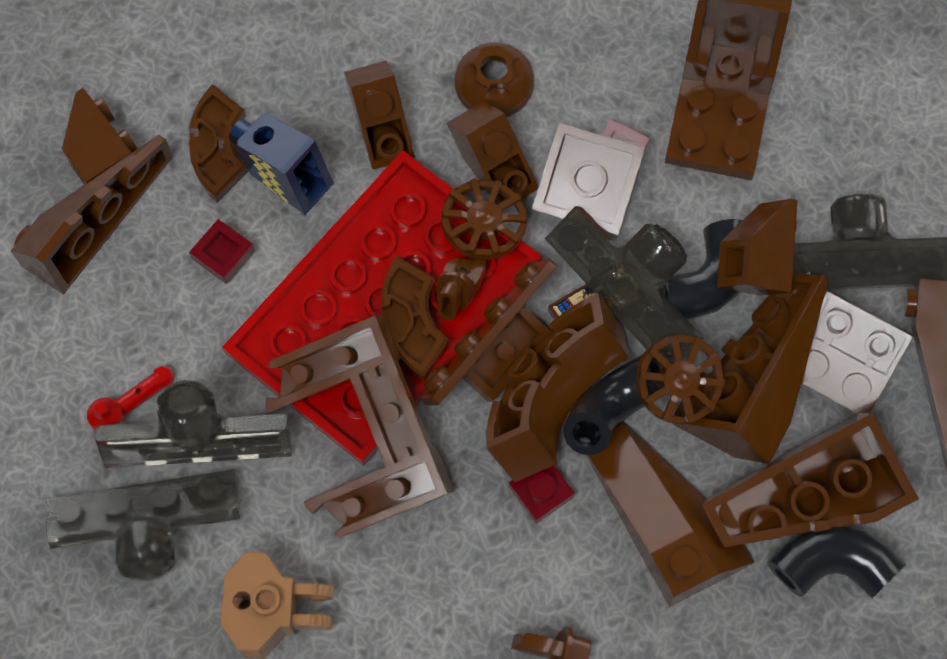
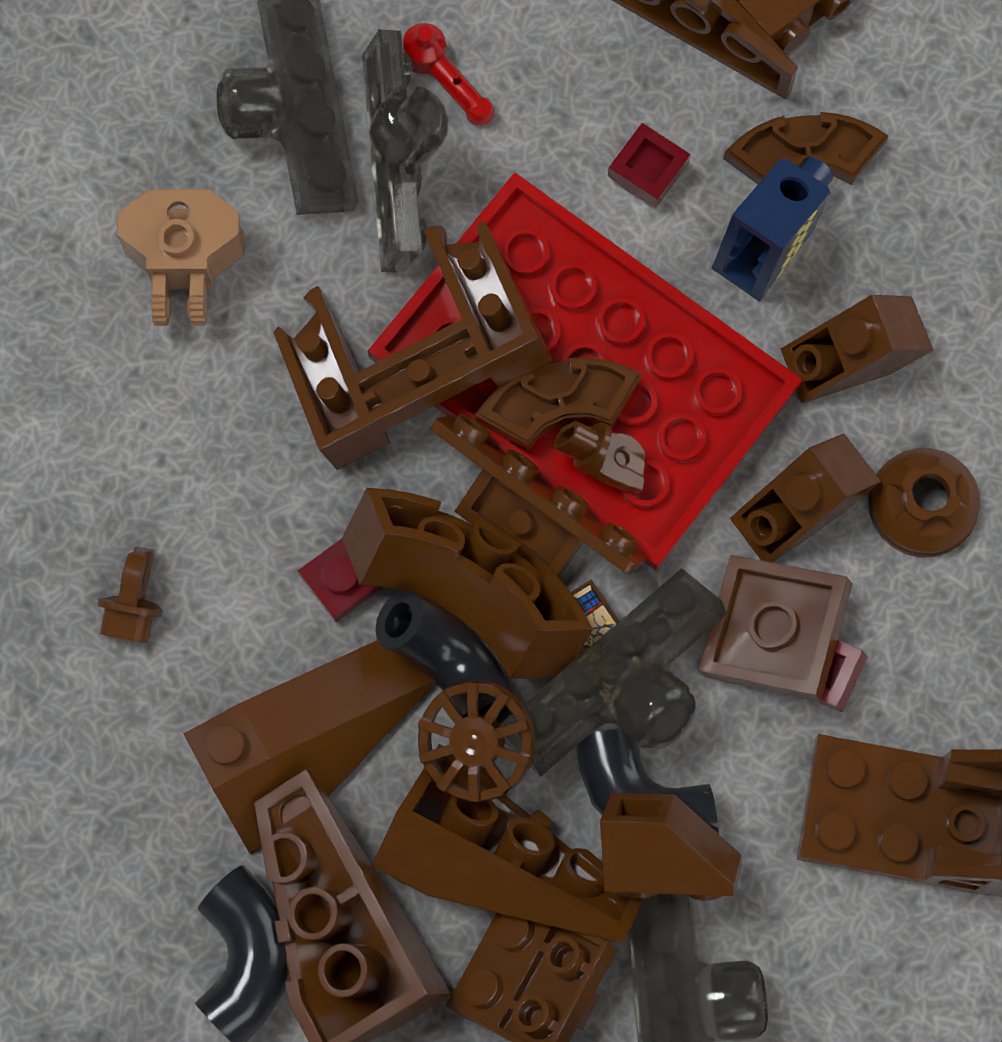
camera: 85 degrees right, 5 degrees up
reddish brown wheel [441,178,527,260] -> none

